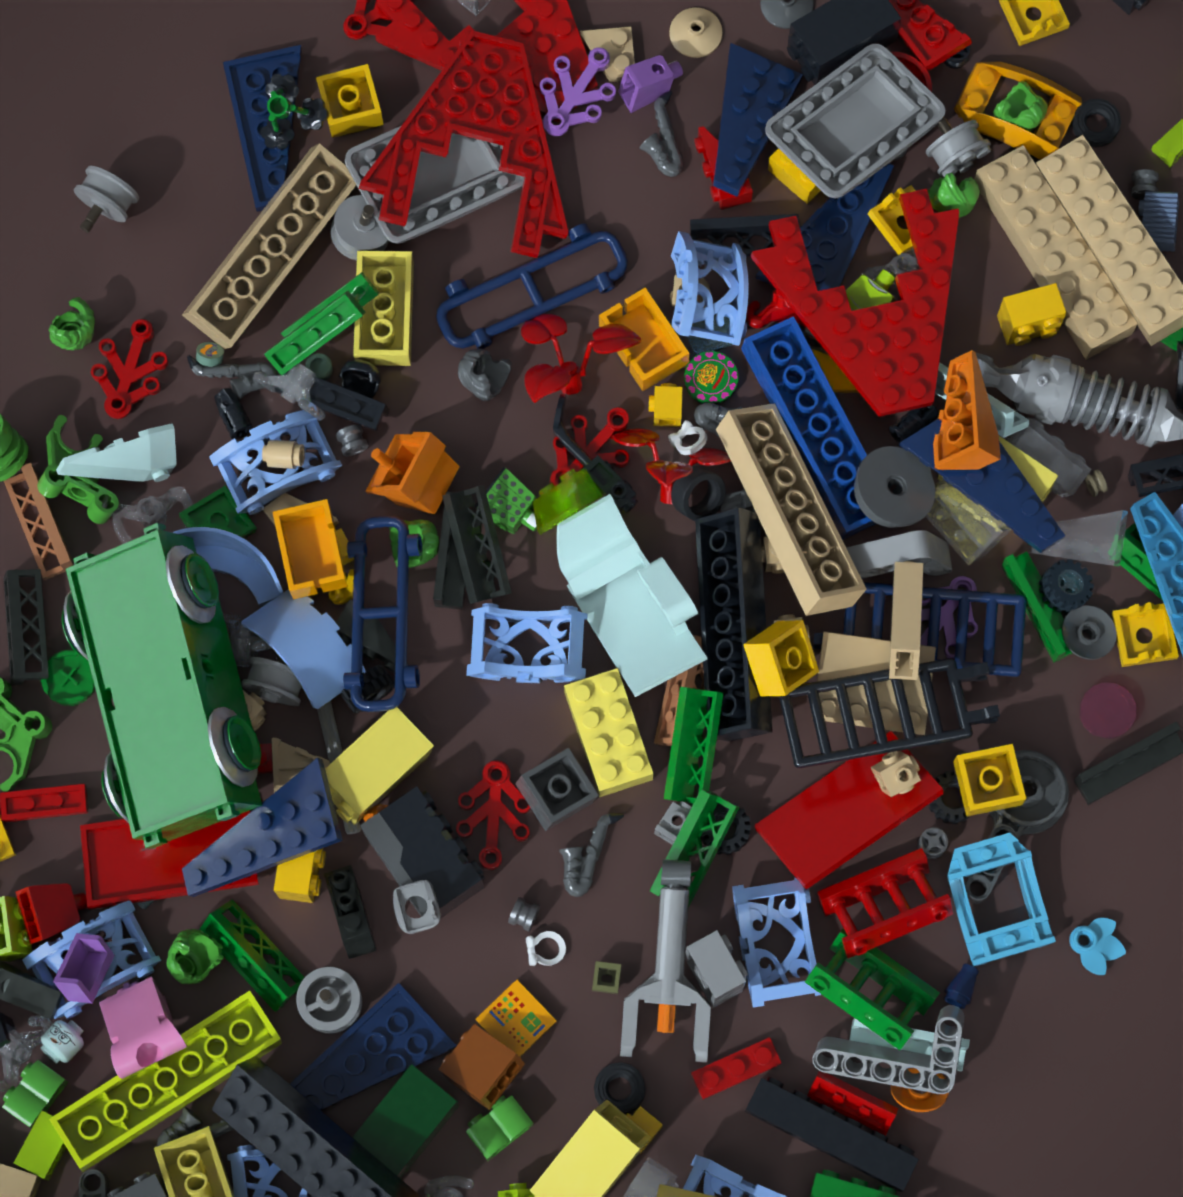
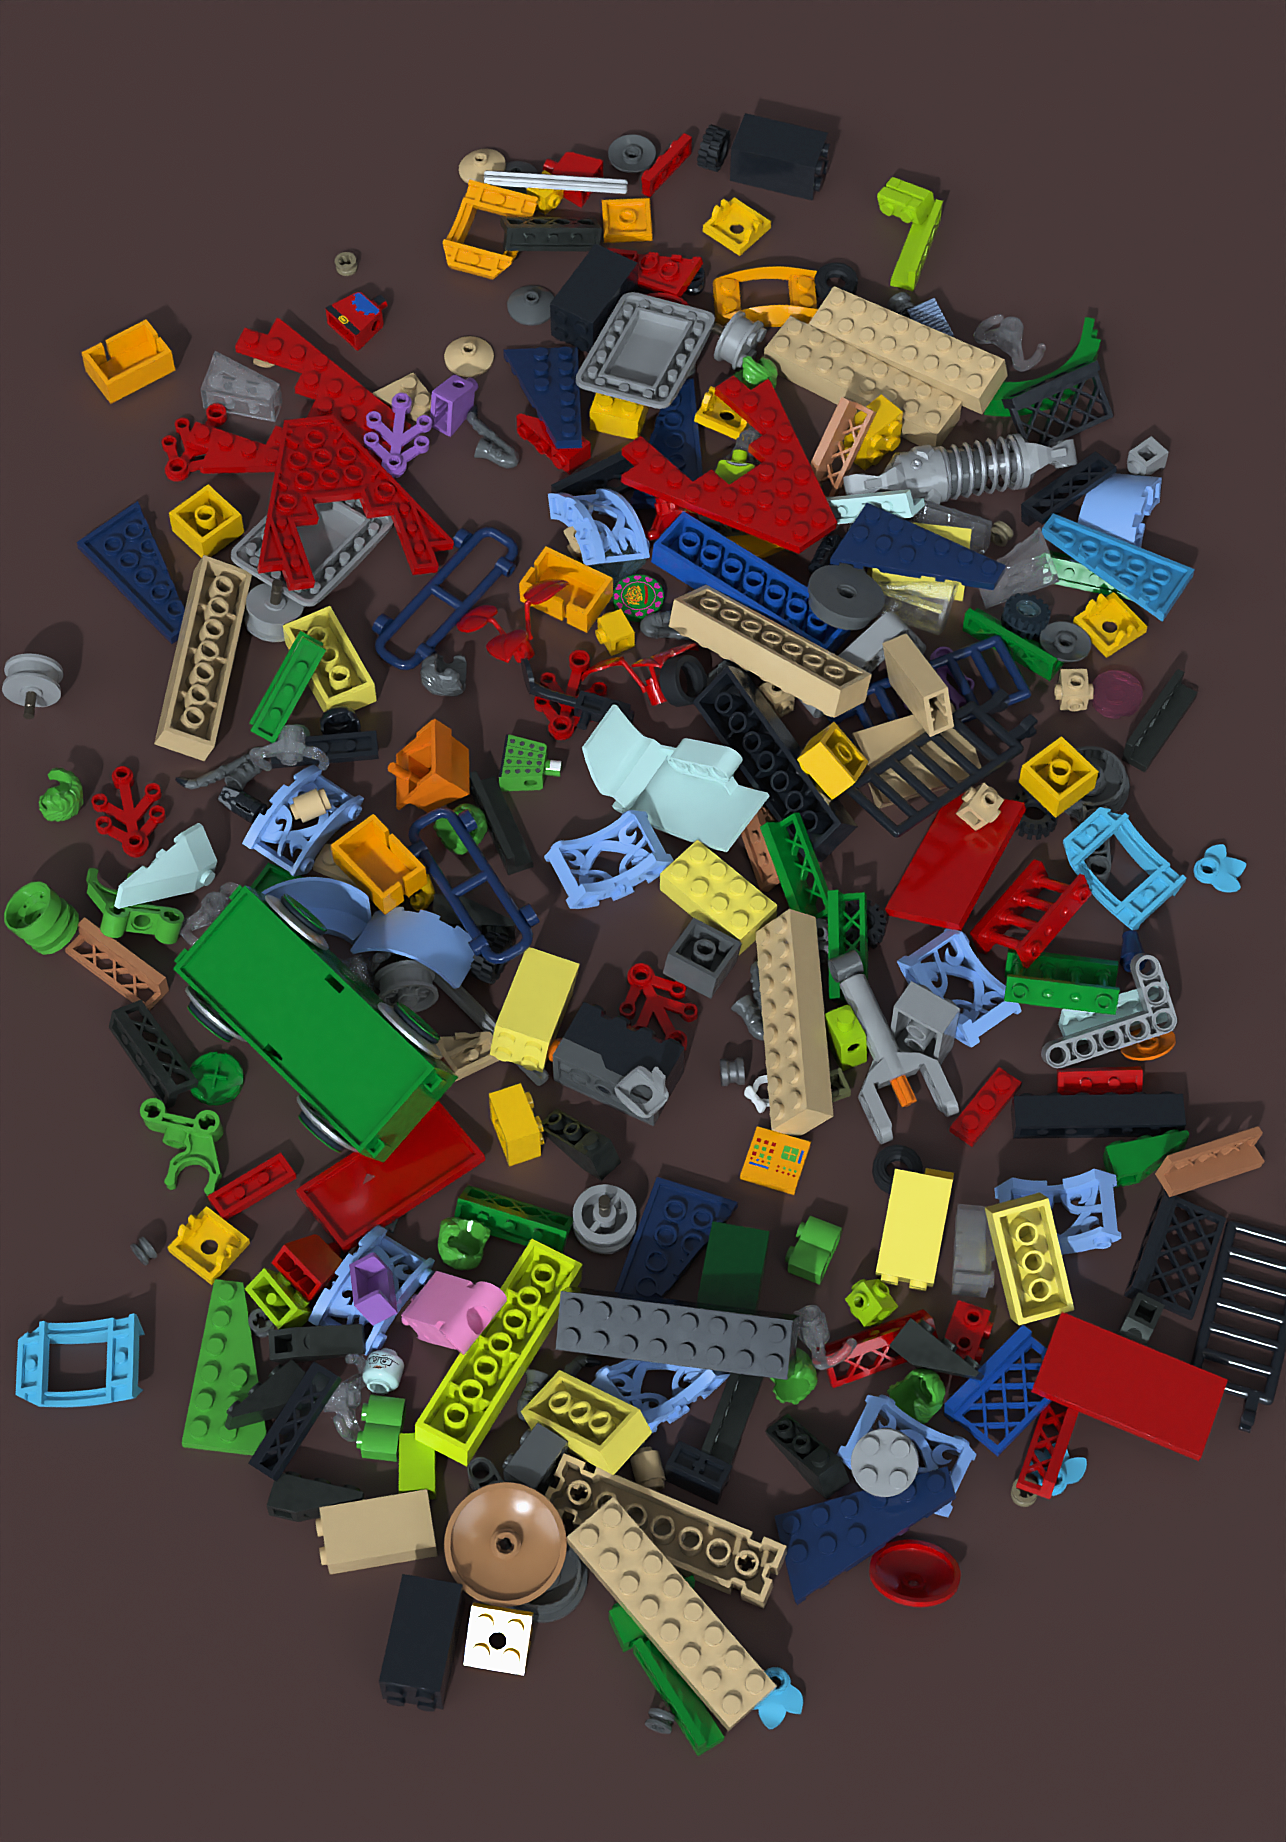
camera: 30 degrees left, 15 degrees down
dark blue wing [182,758,343,897] -> none
sand green tile [196,342,224,367] -> none
black plant [261,73,329,150] -> none
flat silver wheel [336,425,369,457] -> none
dark orange brick [438,1024,525,1110] -> none
pearl dark grey fence [443,485,512,604] -> none
clear neon green slope [533,469,603,535] -> none
white piece [668,420,707,455] -> none
flat silver wheel [918,828,948,859] -> none
orange wedge [933,350,1000,470] -> none
bright green hair [993,80,1048,131] -> none
none -> tan brick [756,909,834,1138]
none -> nougat fence [810,397,877,497]
none -> lime torso [824,1005,867,1071]
none -> tan brick [1054,669,1093,712]

